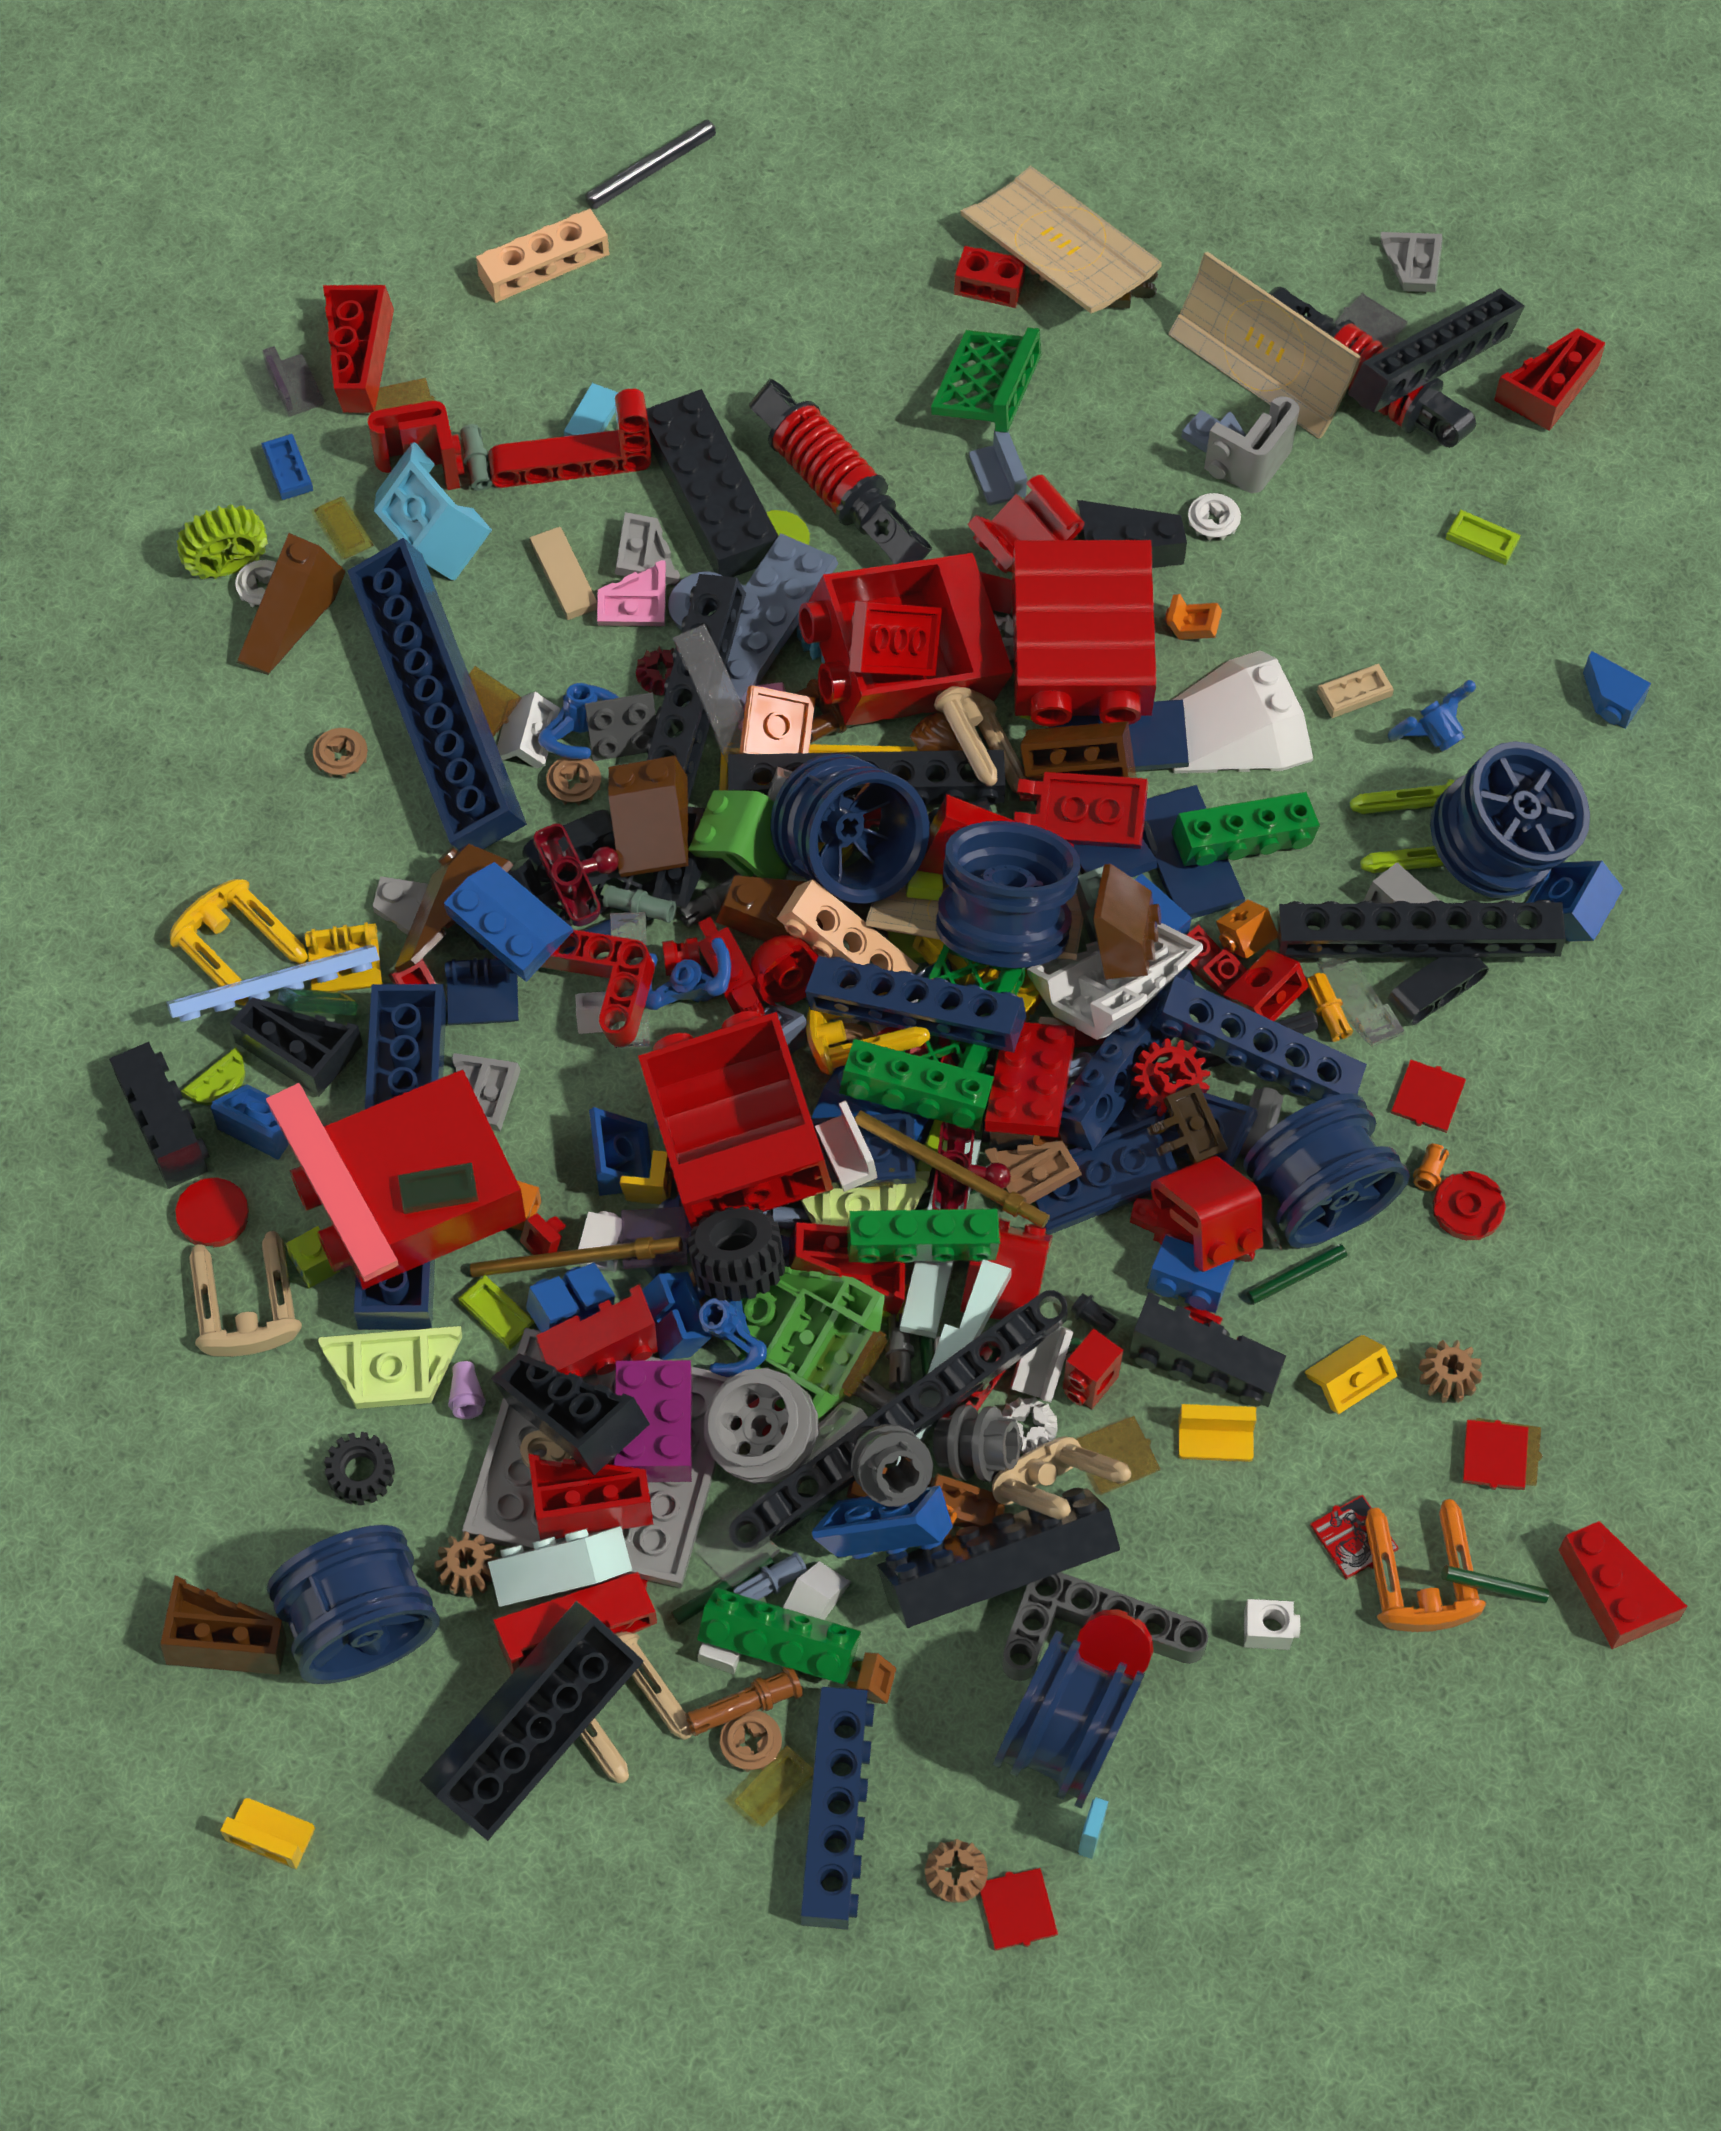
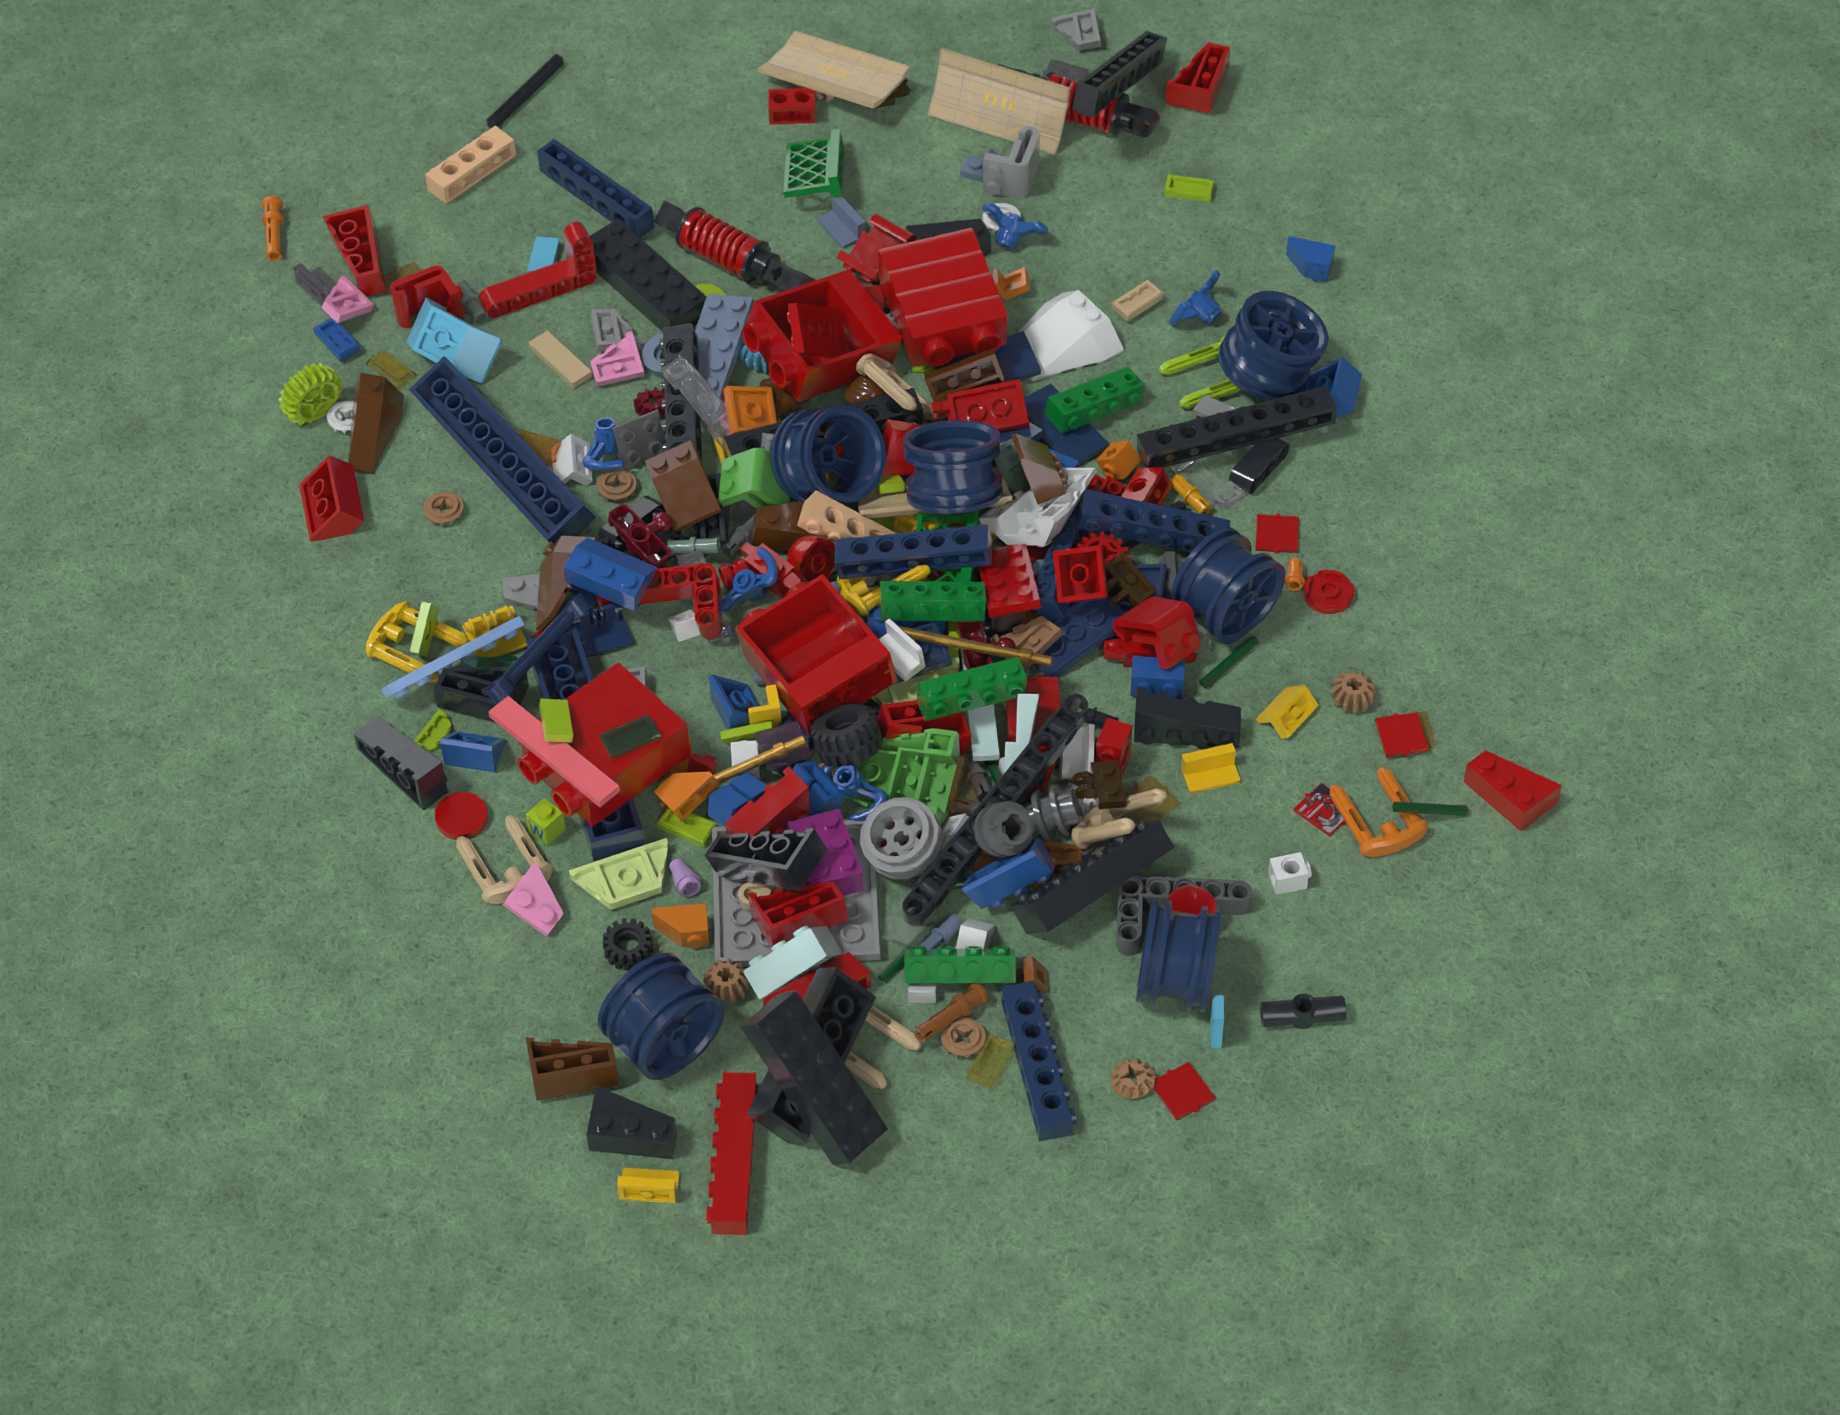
camera: 15 degrees left, 10 degrees down
none -> orange pin [262,196,284,261]
none -> red slope [299,455,364,542]
none -> bright pink wing [322,275,374,323]
none -> lime tile [410,602,439,658]
none -> dark blue piece [485,593,591,704]
none -> bright pink wing [503,862,564,937]
none -> dark blue brick [537,139,654,238]
none -> lime tile [539,699,573,743]
none -> black wedge [586,1086,677,1159]
none -> orange slope [651,903,709,948]
none -> orange slope [654,772,720,822]
none -> red brick [706,1072,758,1235]
none -> lime tile [720,720,773,746]
none -> black brick [740,990,888,1165]
none -> blue piece [982,203,1049,249]
none -> red slope [1053,545,1108,603]
none -> dark brown hinge [1072,760,1126,810]
none -> black piece [1260,993,1347,1029]

